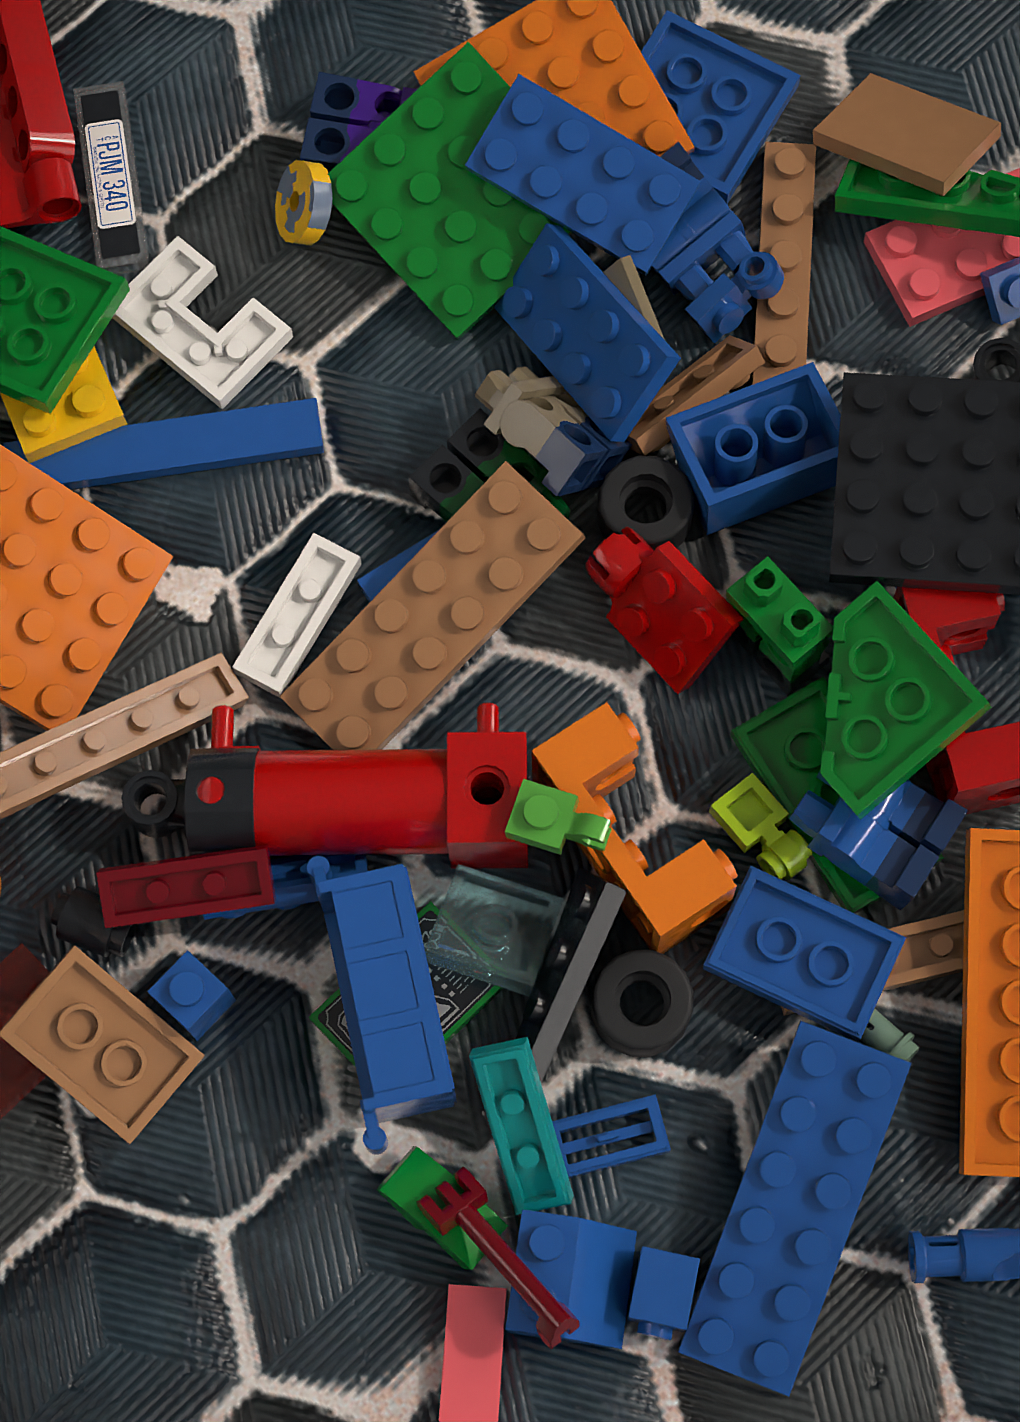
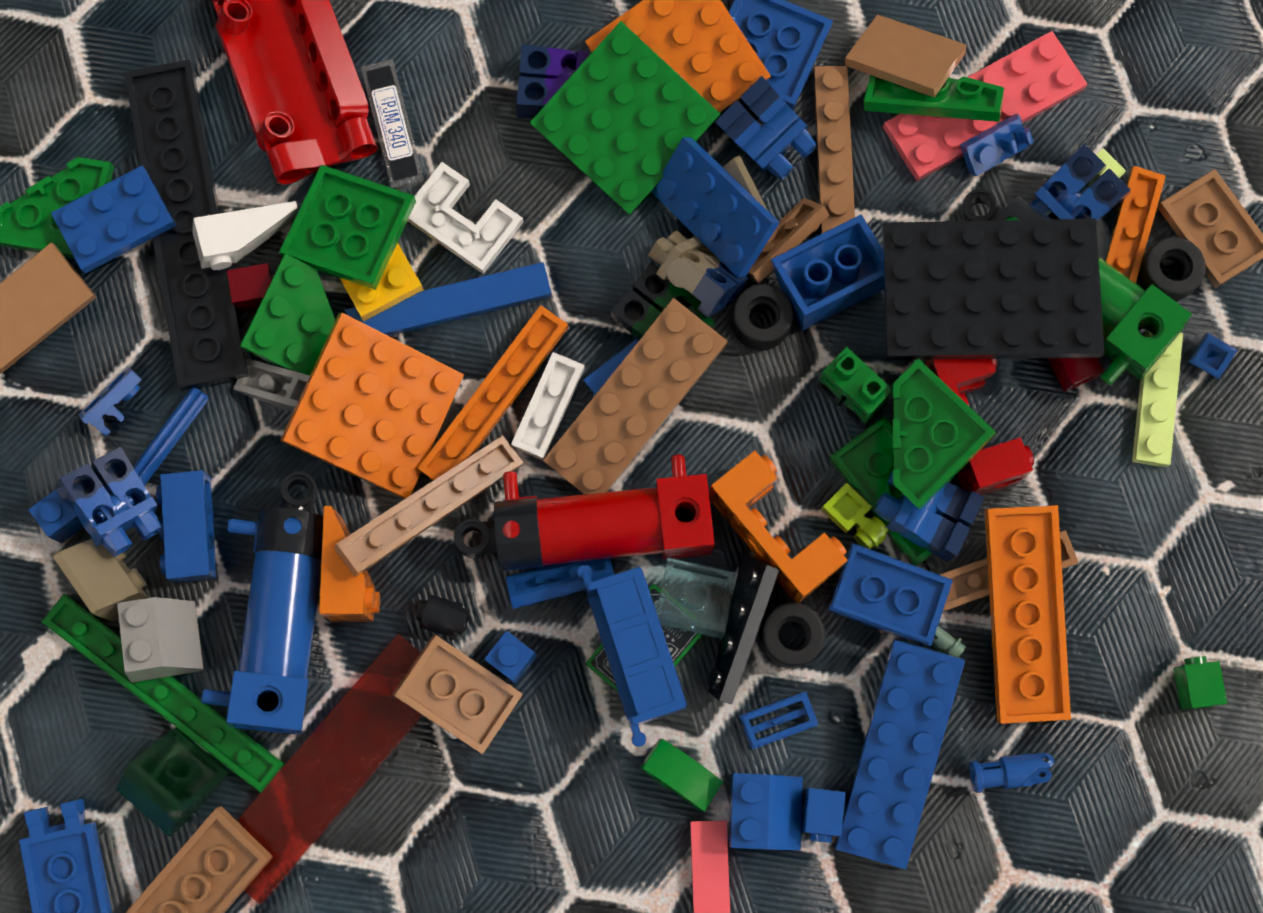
camera: 10 degrees left, 5 degrees up
dark red plate [96,845,276,928] -> none
piece [275,160,333,245] -> none
dark red hinge [416,1167,580,1349] -> none
blue plate [465,74,701,276] -> none
teal tile [469,1037,574,1215] -> none
bright green plate [505,779,612,855] -> none
red plate [585,526,744,694] -> none
blue plate [685,252,784,344] -> none
none -> orange plate [418,305,569,481]

